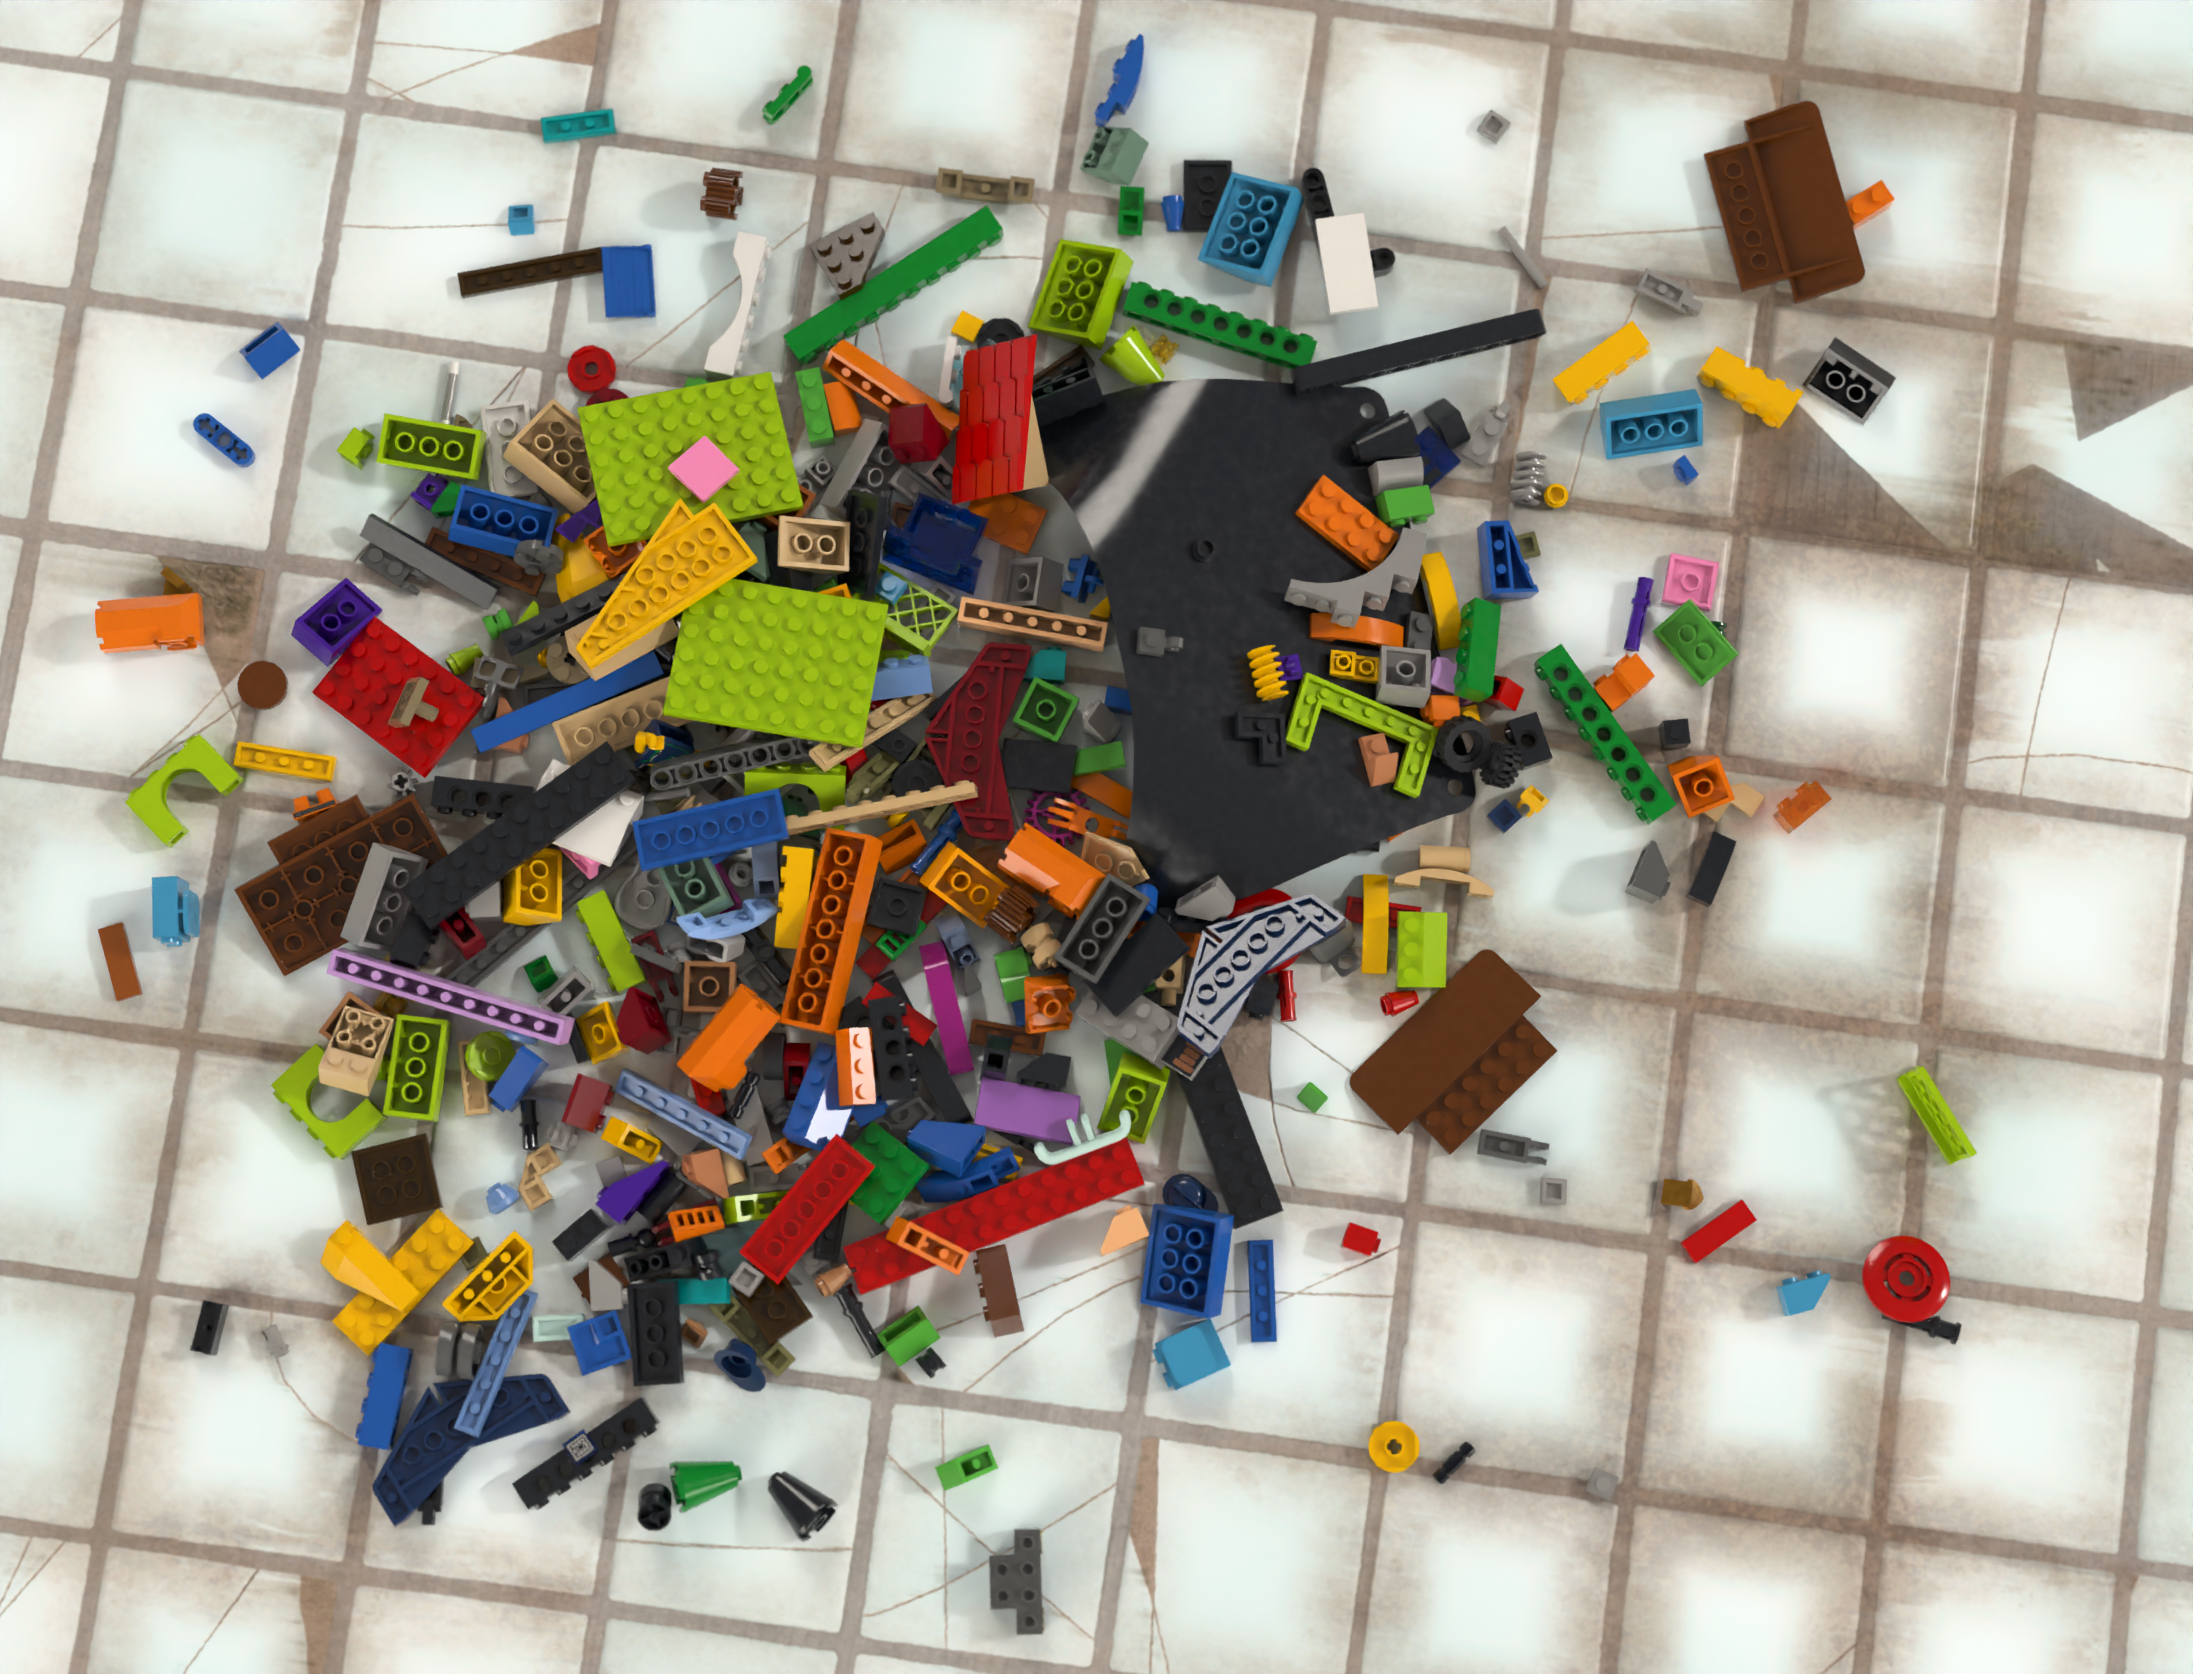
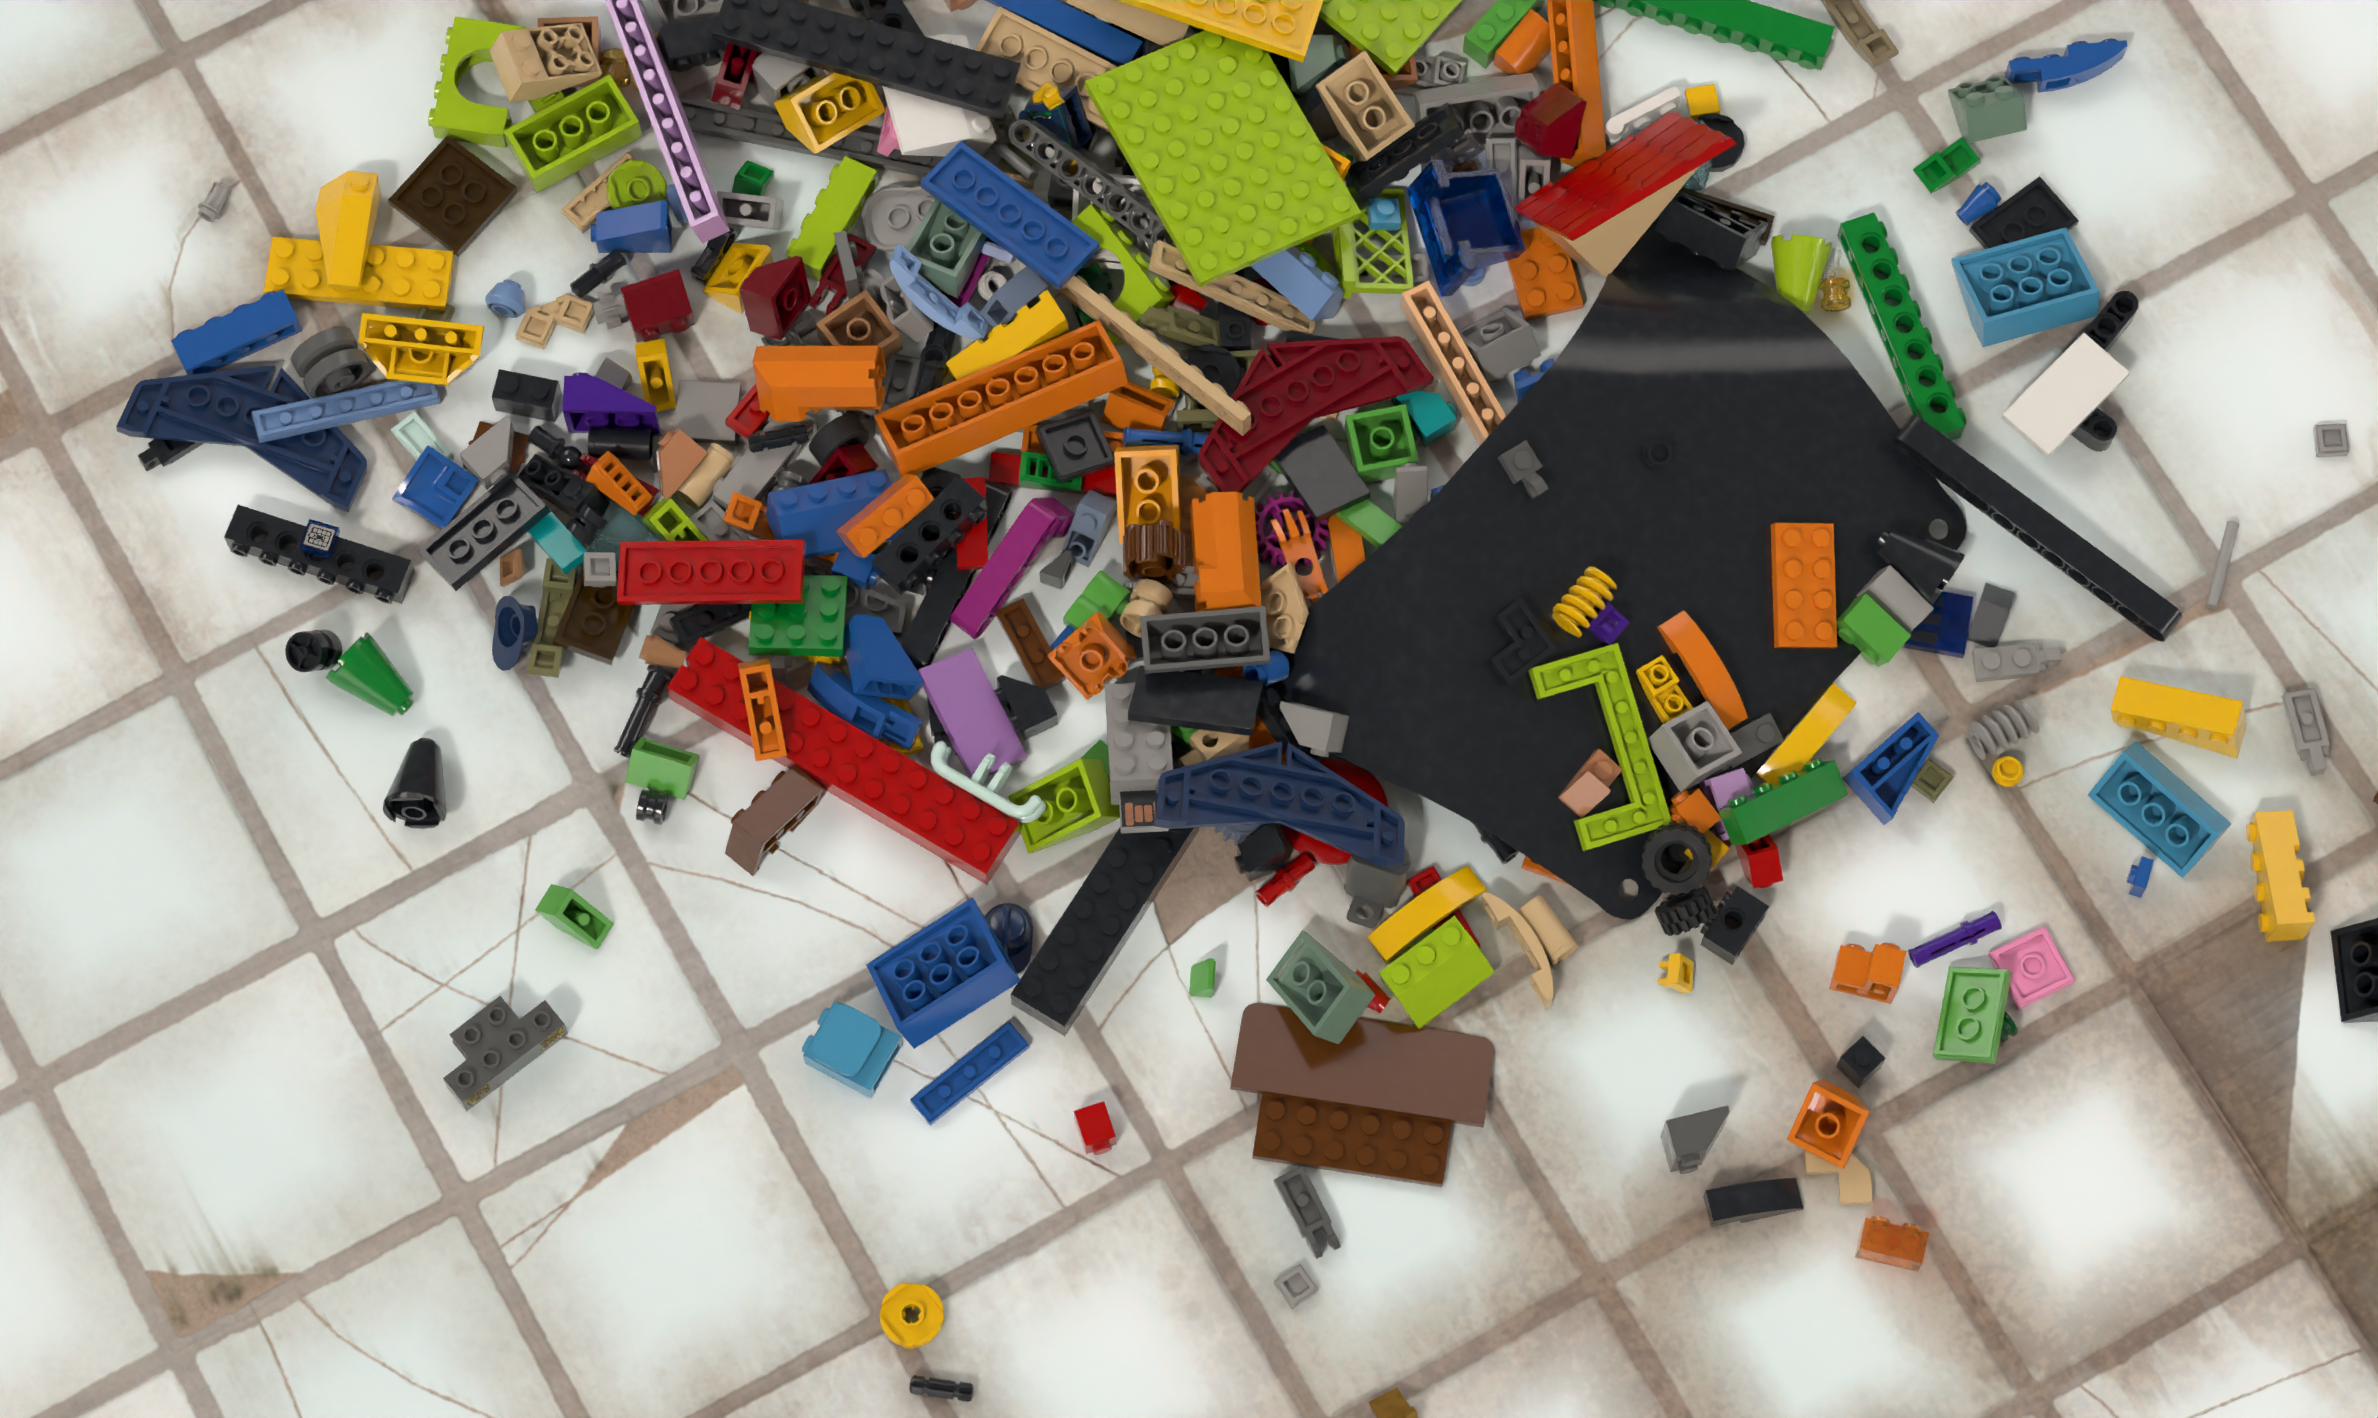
camera: 55 degrees right, 10 degrees down
black hinge [190,1300,229,1355] -> none
medium blue tile [614,1067,753,1160] -> none
black slope [980,1033,1013,1081] -> none
lime slope [1028,239,1134,350] -> none
light nougat slope [1100,1205,1149,1256] -> none
light grey arch [1284,527,1427,628] -> none
dark blue plate [1486,798,1522,834] -> none
green brick [1534,644,1677,825] -> none
none -> sand green slope [1266,930,1375,1044]

